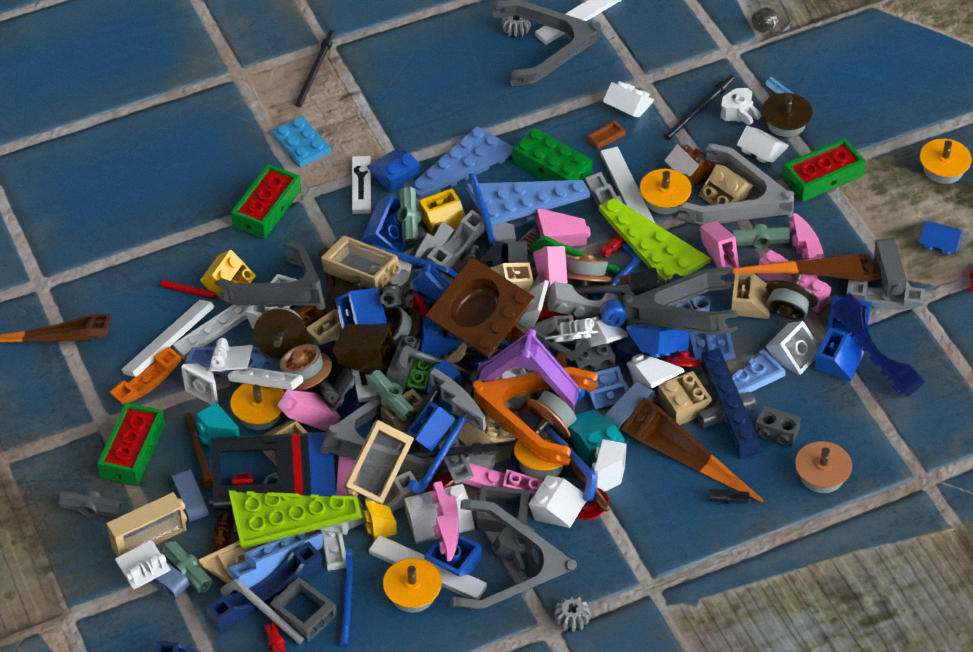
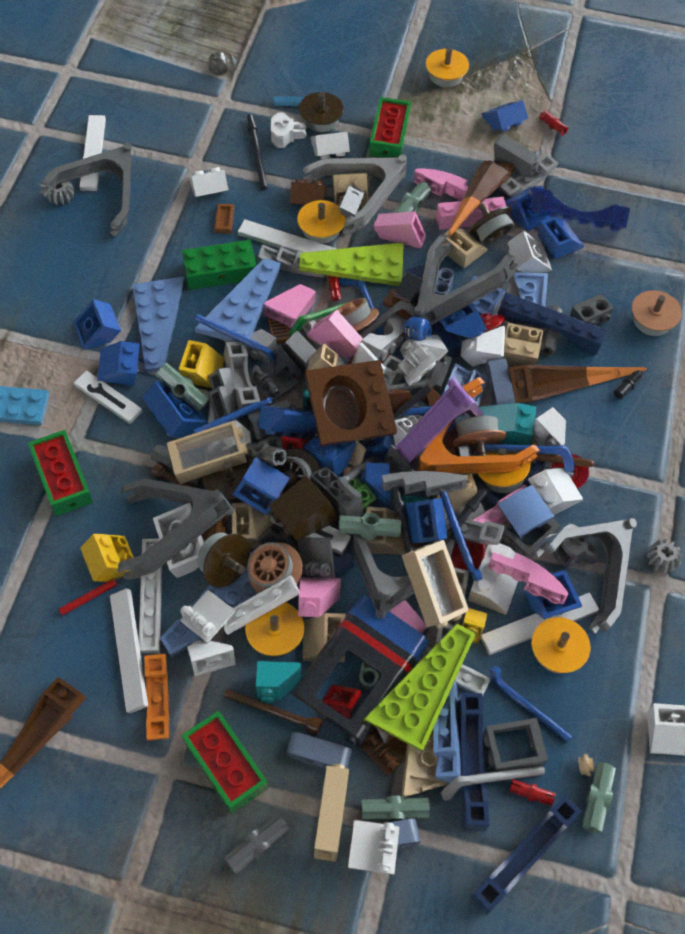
camera: 55 degrees left, 10 degrees up
none -> blue slope [73,299,121,350]
none -> slope [339,184,364,218]
none -> medium blue slope [498,485,555,538]

